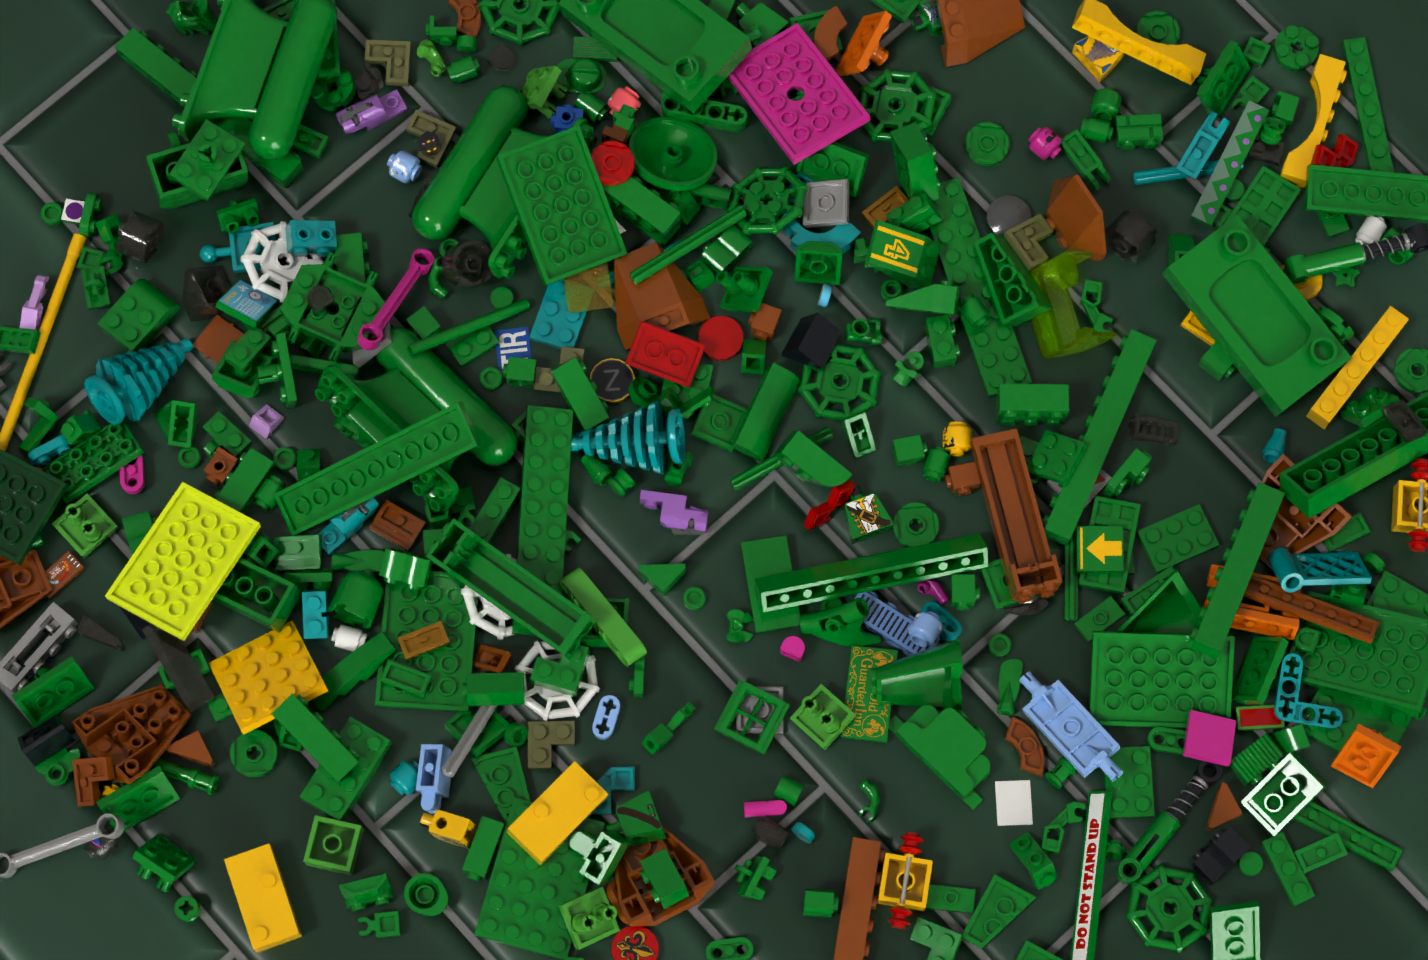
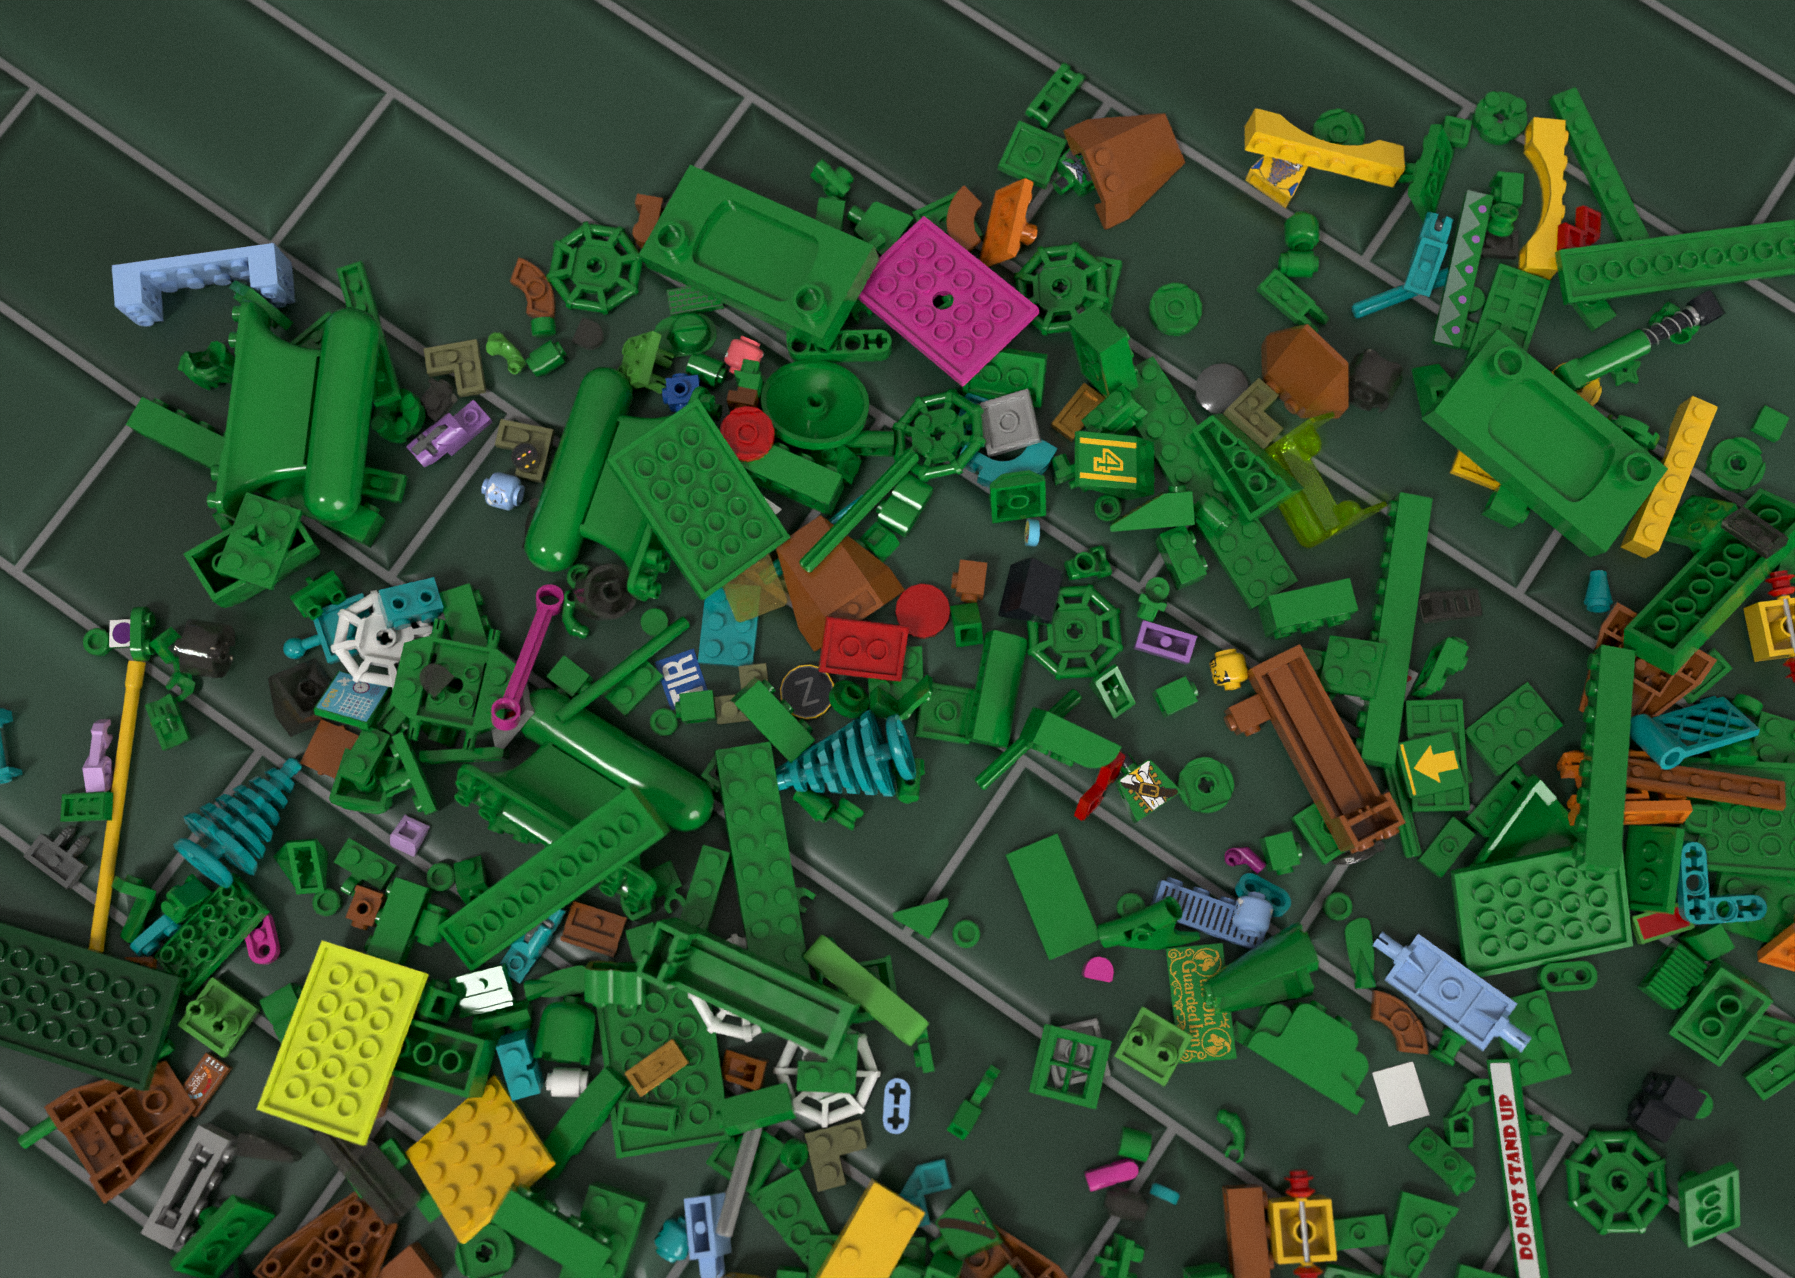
camera: 10 degrees left, 5 degrees up
green tile [77,246,105,270] -> none
green brick [97,278,181,354] -> none
green bracket [426,15,458,46] -> none
medium lavender plate [640,490,708,535] -> none
green plate [715,266,773,312] -> none
green piece [726,609,753,643] -> none
green brick [755,533,989,612] -> none
green brick [922,447,951,483] -> none
dark pink head [1028,127,1062,160] -> none
green piece [1080,279,1113,338] -> none
green brick [1114,113,1163,150] -> none
piece [1115,761,1222,885] -> none
dark pink tile [1182,710,1236,767] -> none
dark orange slope [1205,782,1243,832] -> none
green plate [1231,75,1270,116] -> none
green plate [1260,832,1315,907] -> none
white brick [1355,216,1387,245] -> none
none -> medium lavender brick [1133,620,1197,665]

